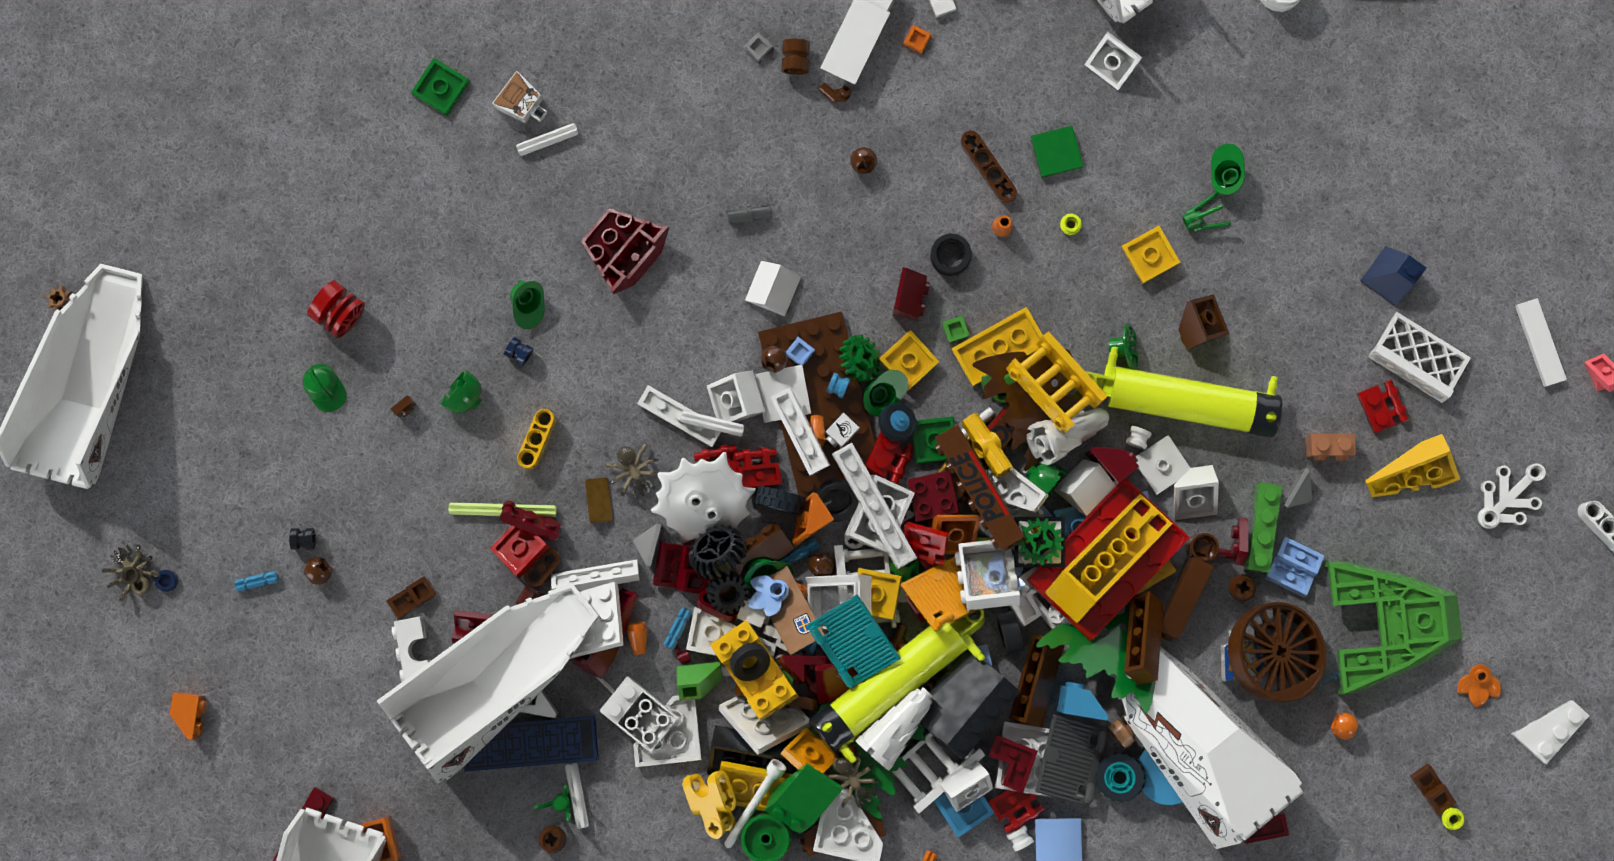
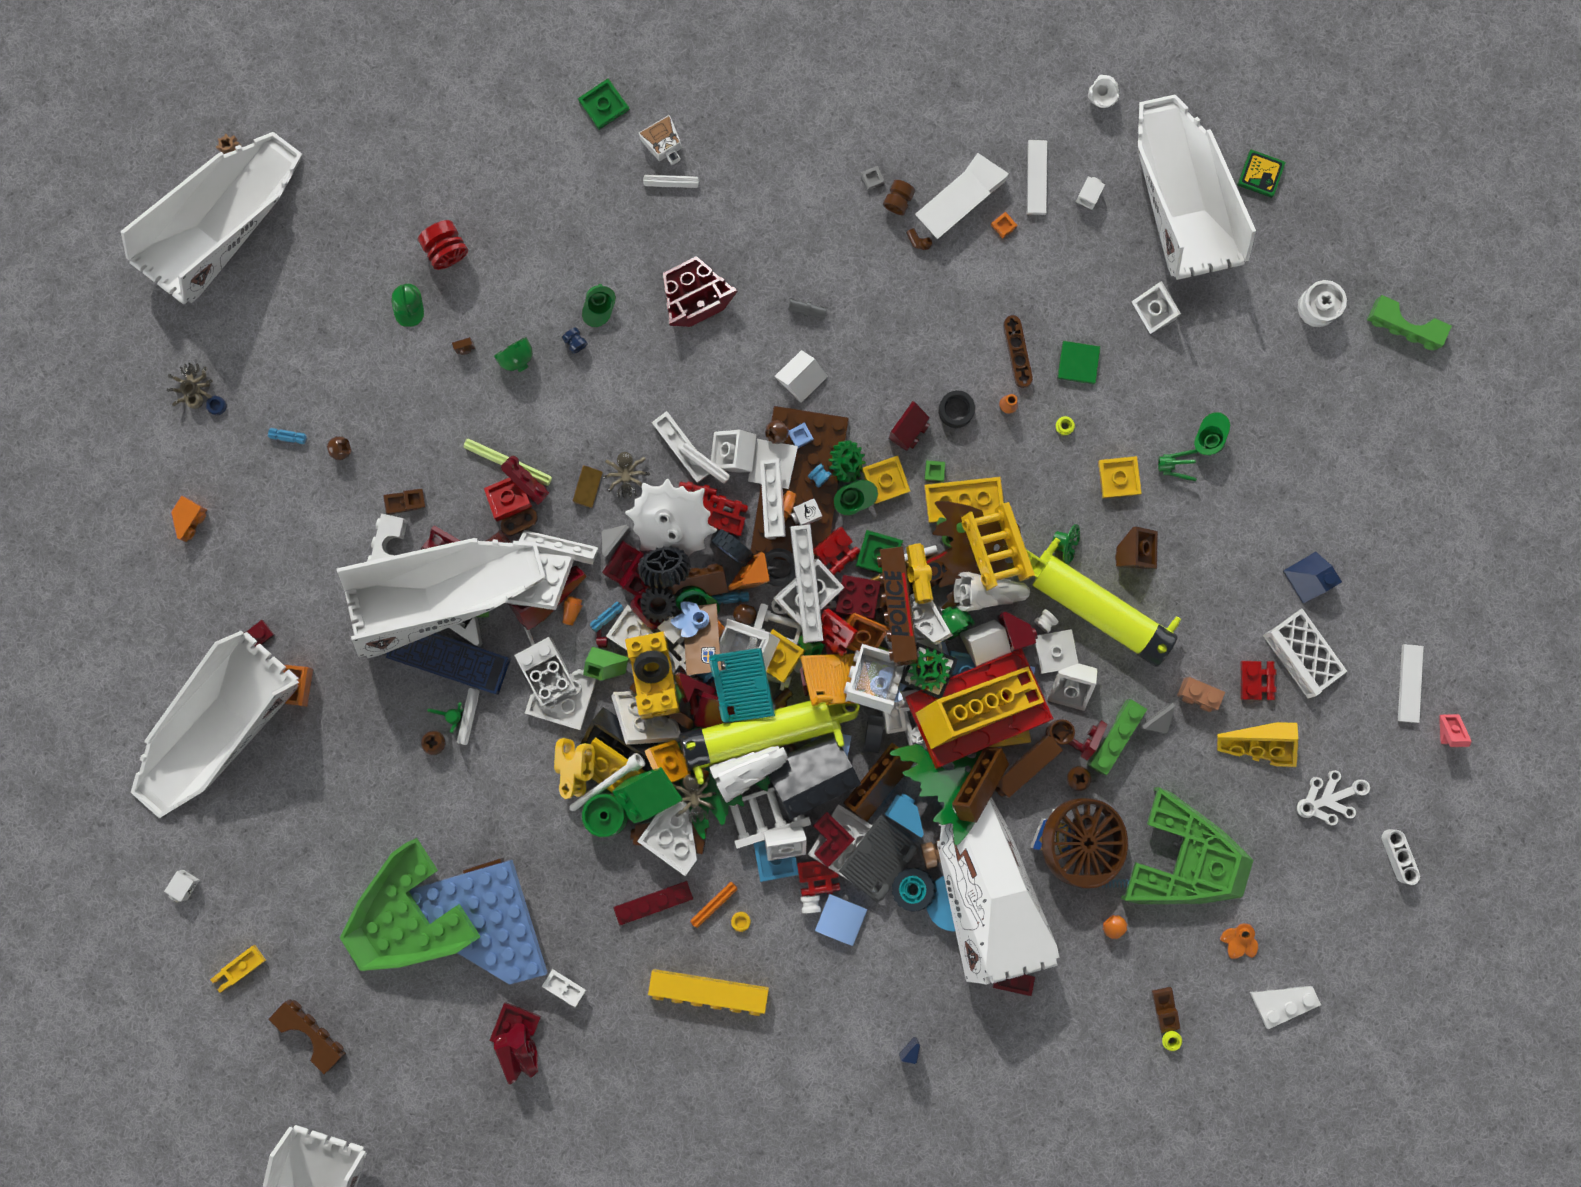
camera: 20 degrees right, 0 degrees up
black wheel [289,528,316,550] -> none
yellow beam [517,409,556,470] -> none
reddish brown piece [850,147,877,174] -> none
black wheel [878,403,917,442] -> none
light blue slope [1265,537,1324,598] -> none

